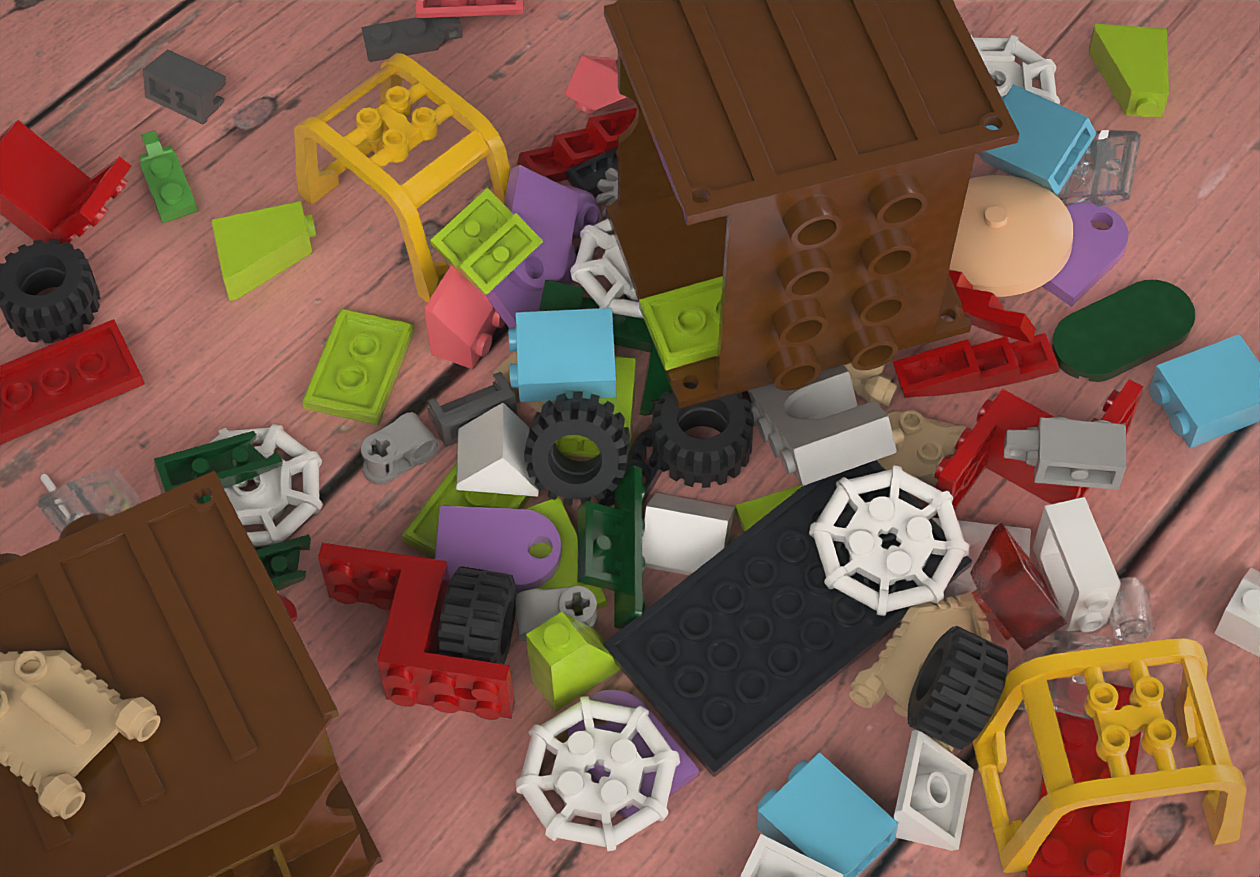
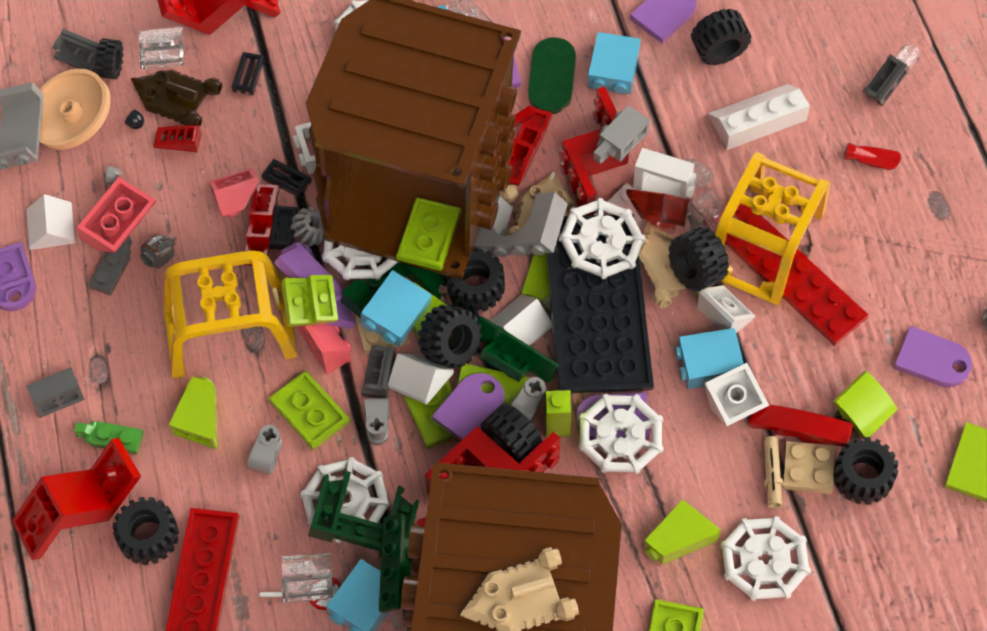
camera: 55 degrees left, 5 degrees up
none -> dark grey head [140,234,175,268]
none -> light grey piece [247,425,282,474]

